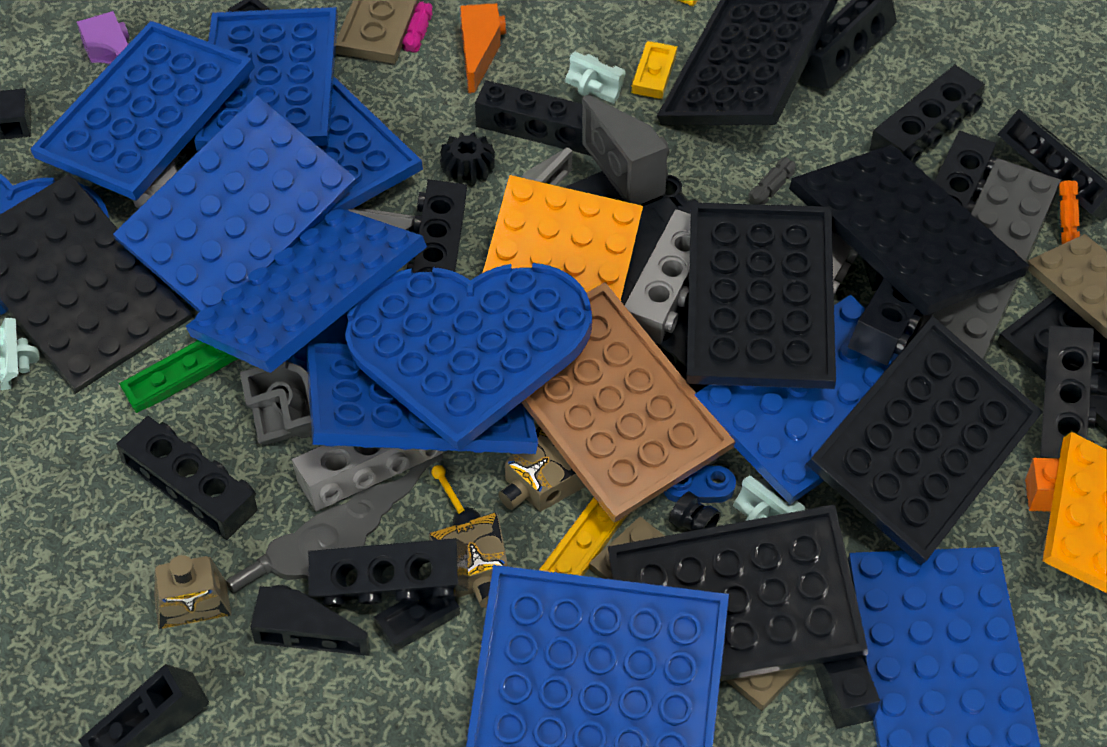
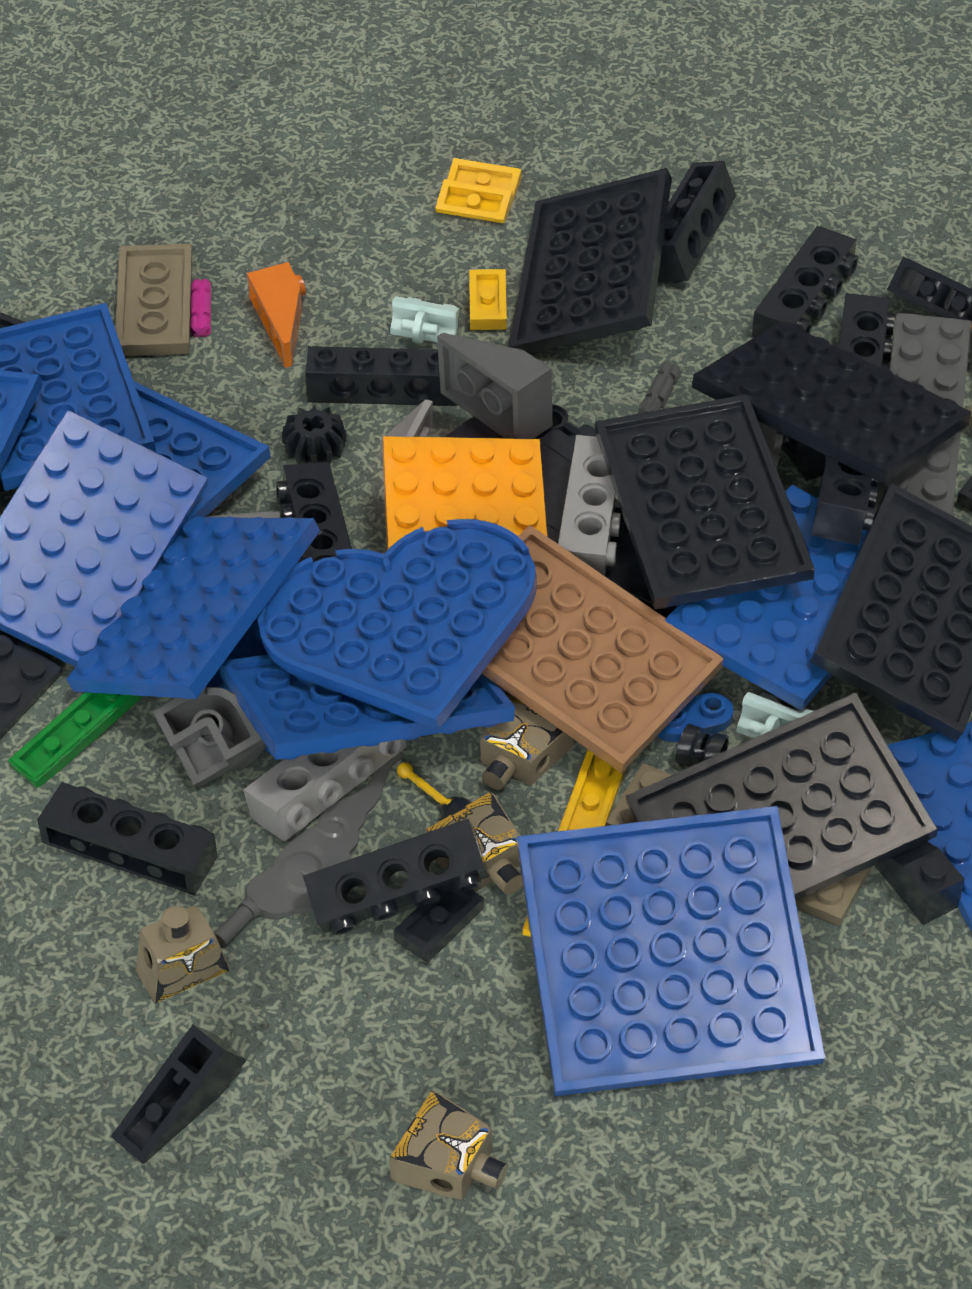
camera: 15 degrees left, 5 degrees down
black slope [250,585,370,656] -> none

